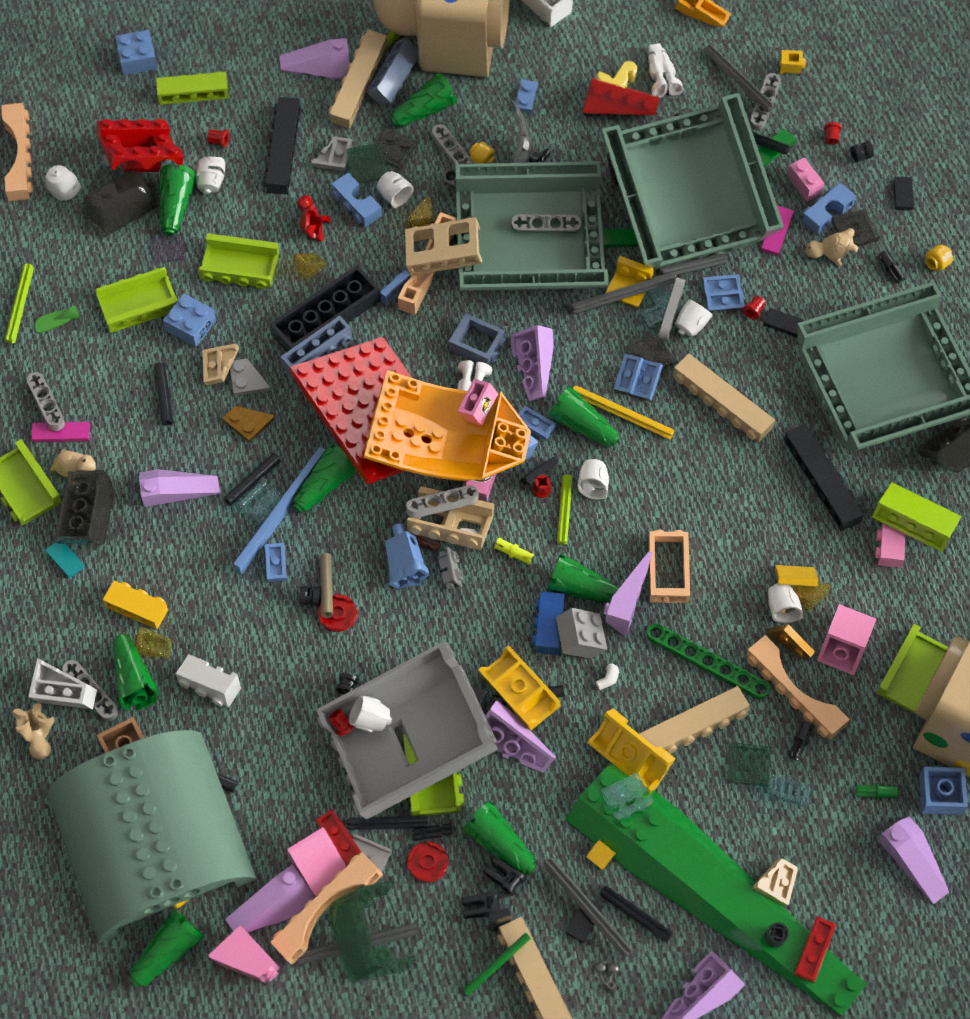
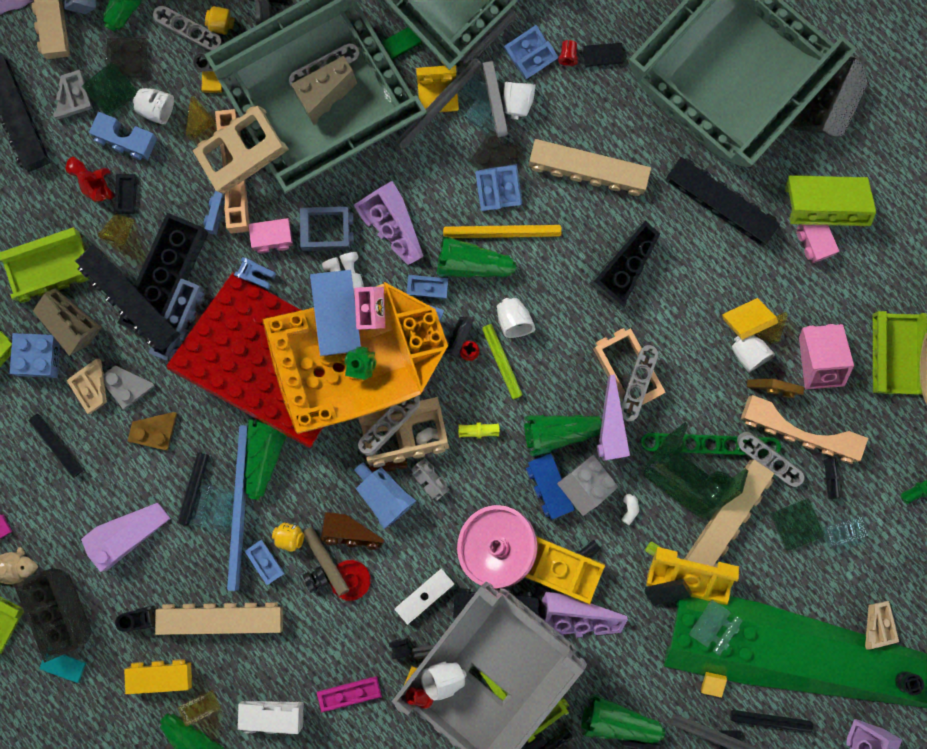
camera: 30 degrees left, 20 degrees up
none -> dark tan wedge [33,289,102,356]
none -> black brick [75,244,181,351]
none -> black tile [114,174,137,214]
none -> black piece [115,605,156,632]
none -> tan brick [155,602,283,635]
none -> yellow tile [202,71,223,93]
none -> medium blue piece [234,257,276,290]
none -> bright pink brick [248,218,294,254]
none -> yellow head [272,522,304,552]
none -> dark tan wedge [291,56,357,126]
none -> medium blue tile [310,270,361,356]
none -> dark pink tile [317,676,382,713]
none -> reddish brown slope [321,512,384,550]
none -> green brick [345,346,376,380]
none -> white tile [395,568,454,625]
none -> bright pink dish [457,505,537,589]
none -> black wedge [589,220,660,309]
none -> light grey beam [621,345,658,422]
none -> clear green windscreen [644,422,749,518]
none -> black tile [645,579,692,606]
none -> light grey beam [737,432,804,487]

